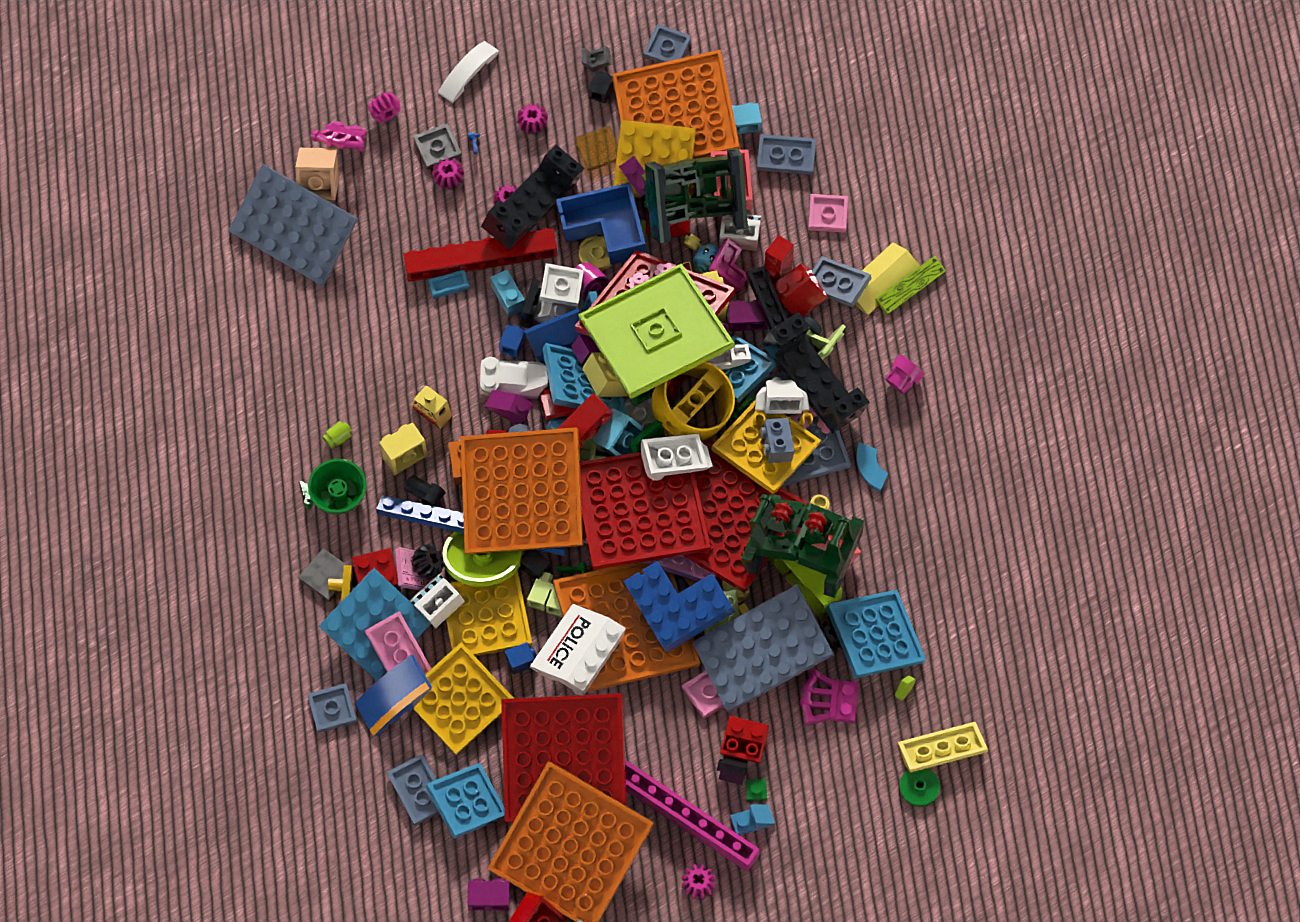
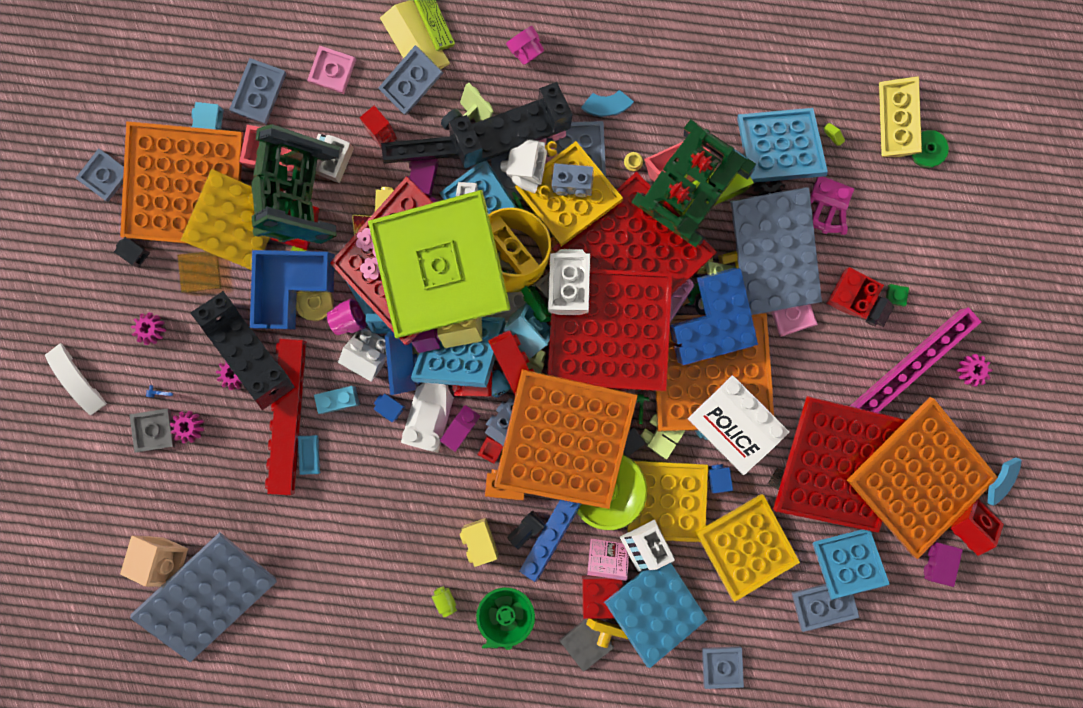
camera: 80 degrees left, 20 degrees up
dark pink plate [311,121,367,151] -> none
blue slope [355,655,432,736] -> none
bright pink tile [364,611,431,674] -> none
dark pink gear [368,92,401,123] -> none
black gear [411,544,445,579] -> none
light yellow torso [412,386,453,429] -> none
black plate [520,279,541,328] -> none
white plate [540,263,584,307] -> none
flat silver bracket [581,46,611,72] -> none
magenta brick [619,156,645,200] -> none
light yellow plate [683,234,702,251] -> none
dark azure head [693,244,719,273] -> none
dark pink plate [709,238,747,291] -> none
dark azure slope [730,804,775,835] -> none
red slope [773,264,828,317] -> none

